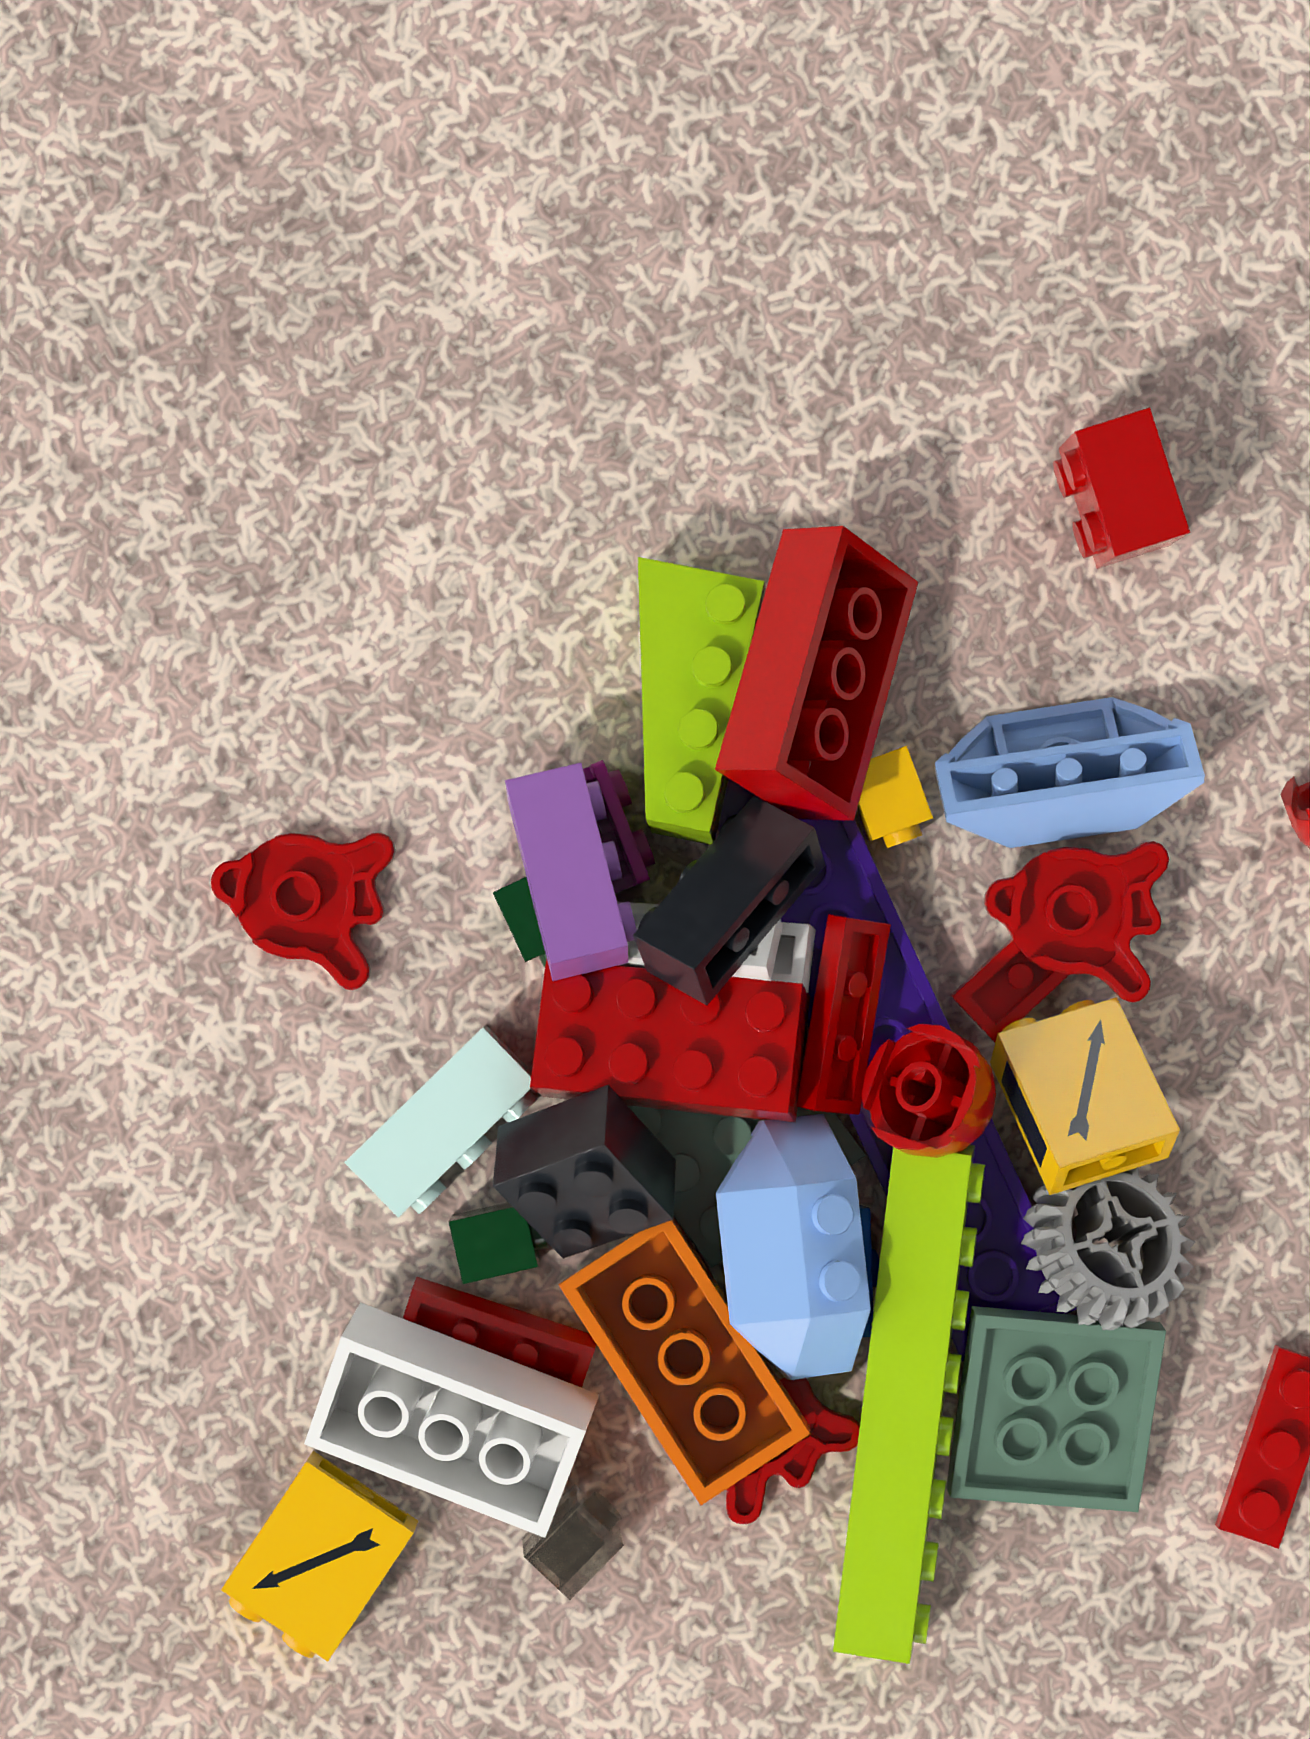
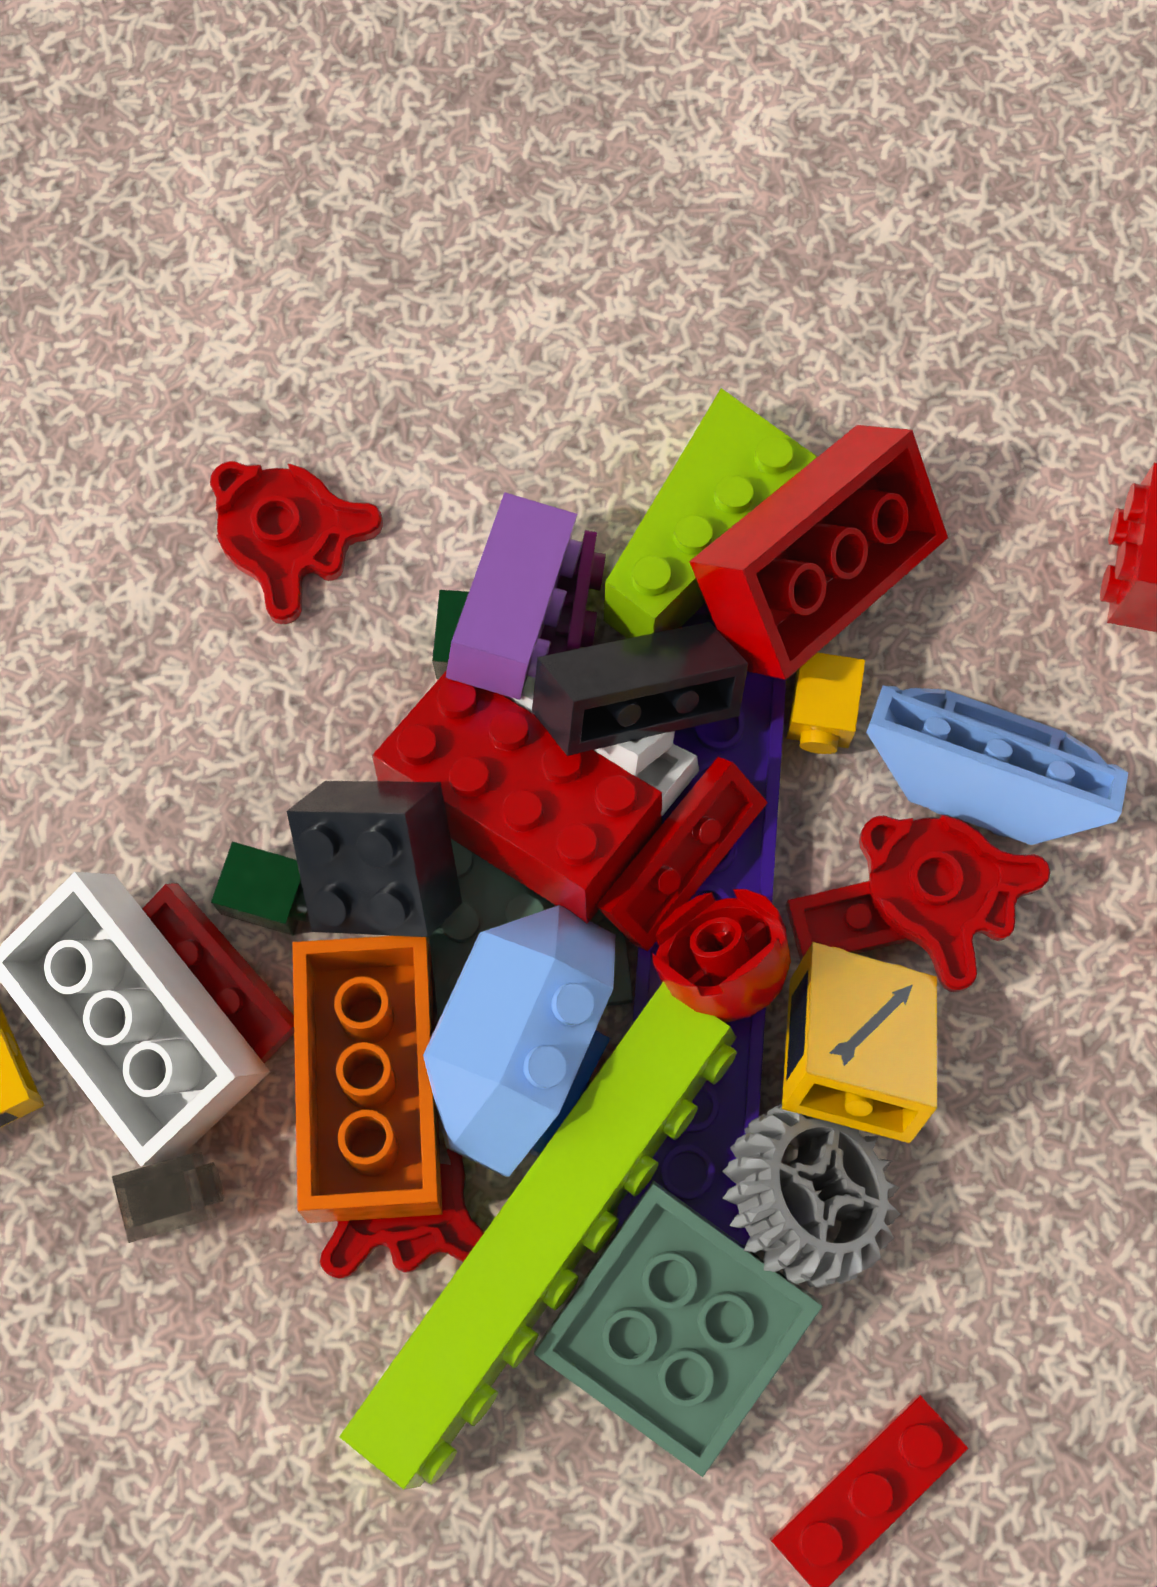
camera: 25 degrees right, 15 degrees down
light aqua brick [344,1025,538,1218] -> none

